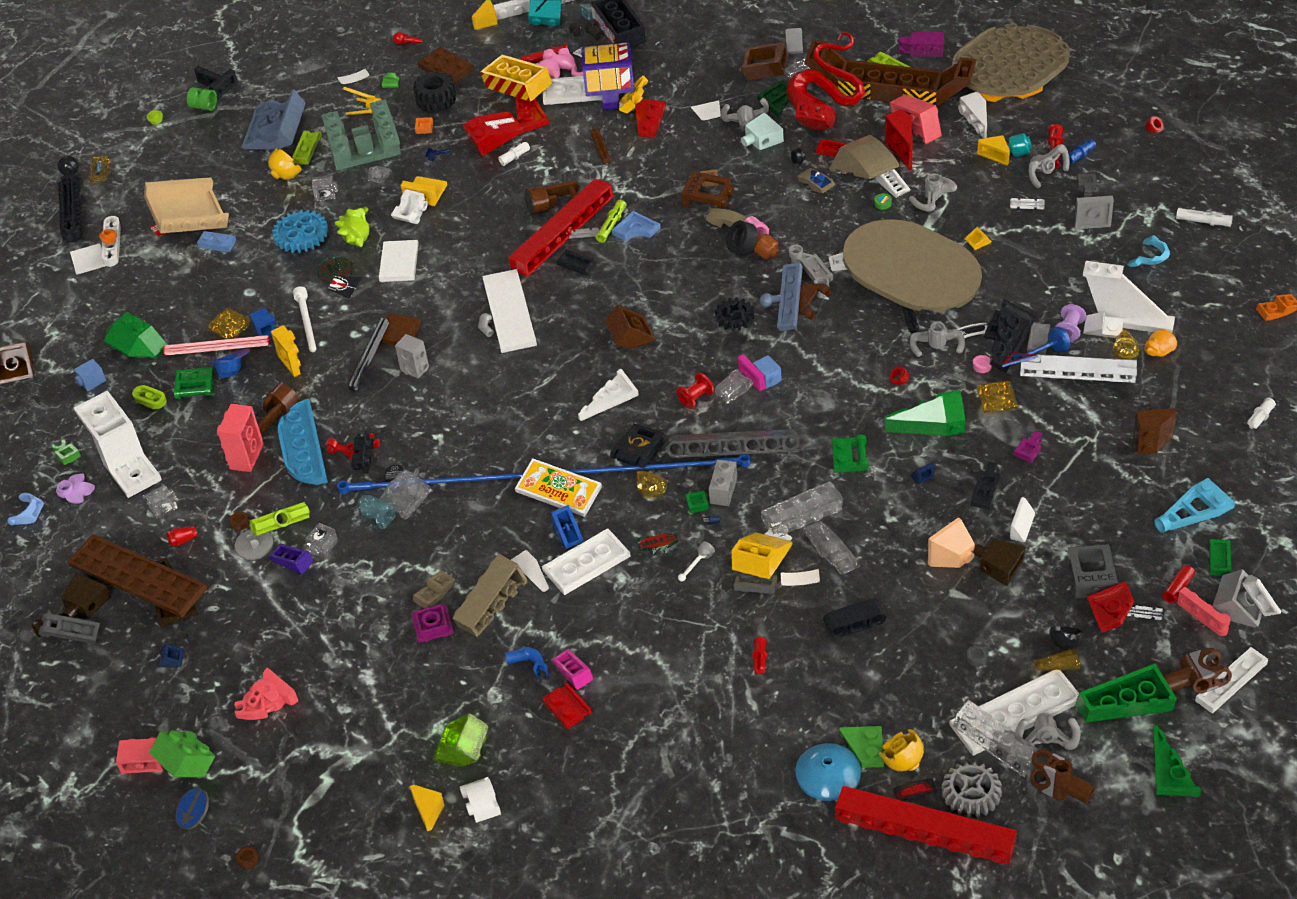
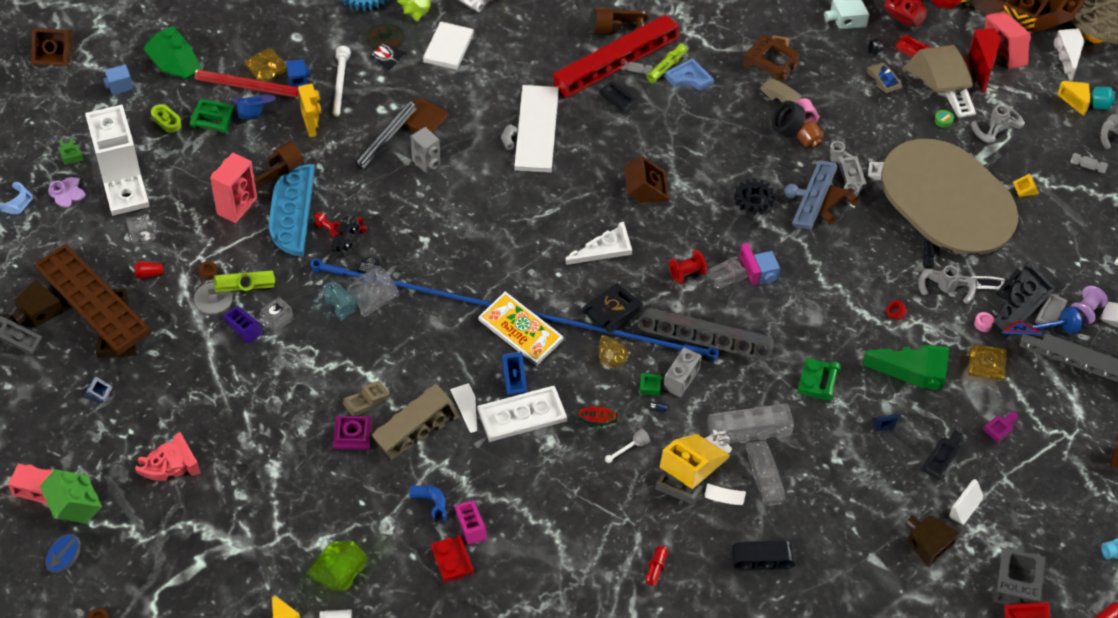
camera: 10 degrees right, 5 degrees up
light nougat slope [928,518,975,568] -> none

